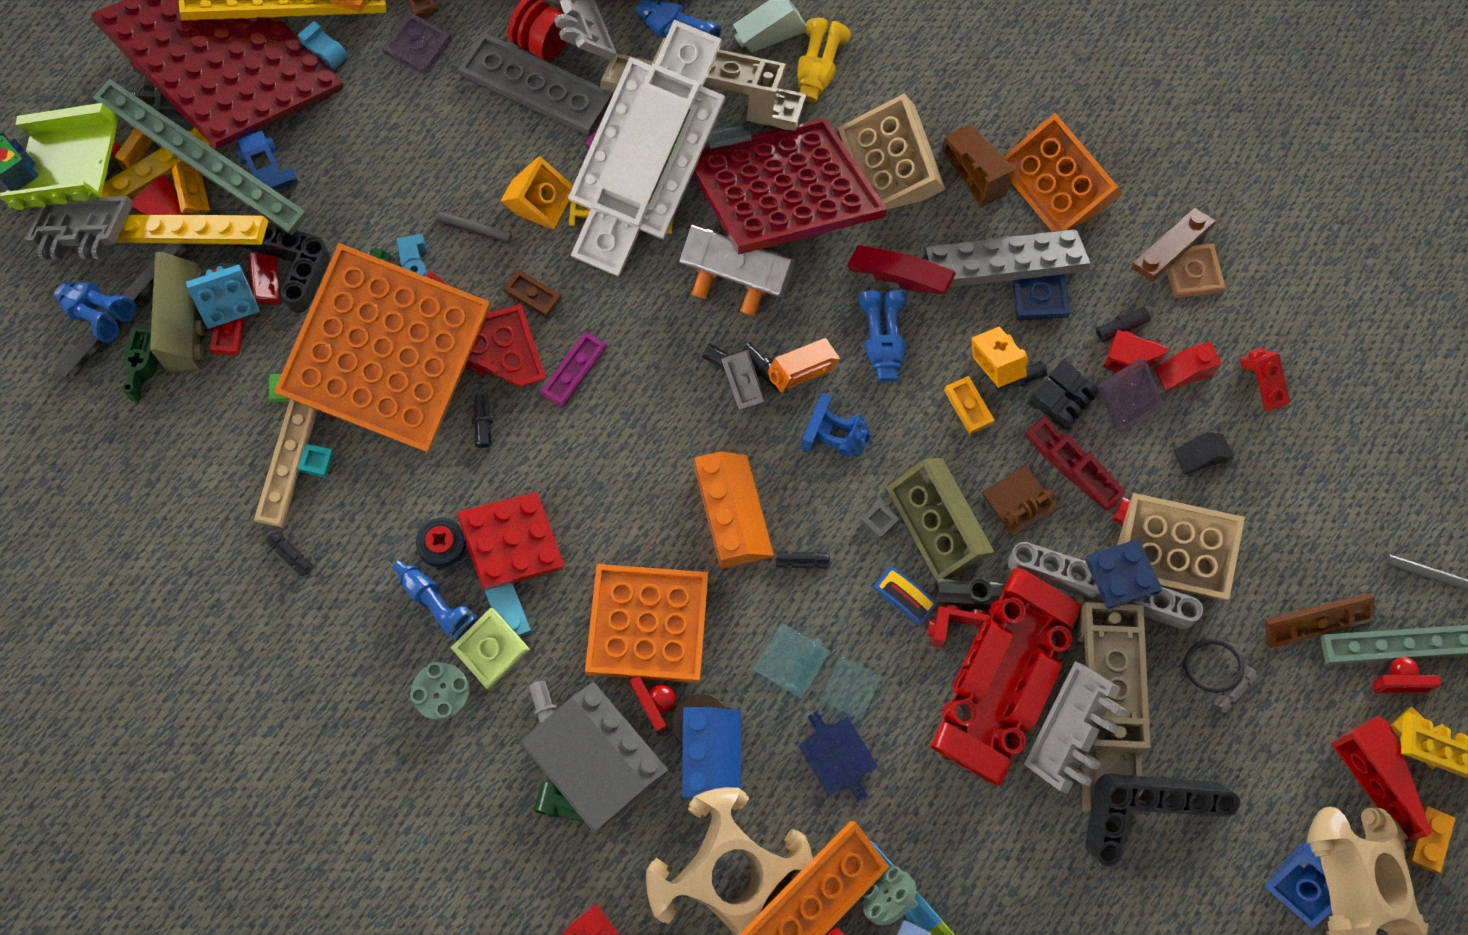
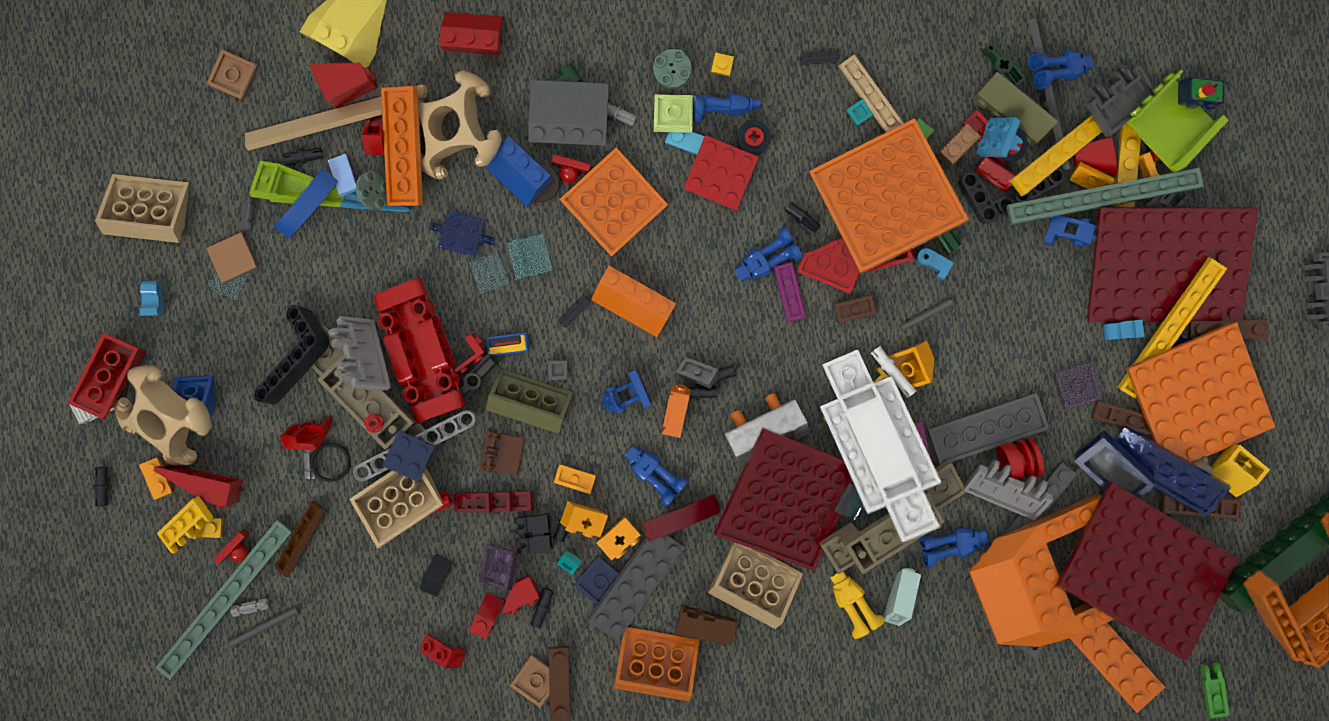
camera: 135 degrees right, 20 degrees up
none -> light grey axle [230,598,269,617]
none -> red slope [280,416,333,451]
none -> red plate [364,413,383,433]
none -> teal plate [556,550,582,575]
none -> light orange brick [596,516,641,560]
none -> yellow plate [711,53,734,77]
none -> blue piece [734,226,803,282]
none -> white pin [871,346,917,398]
none -> medium nougat brick [936,125,980,167]

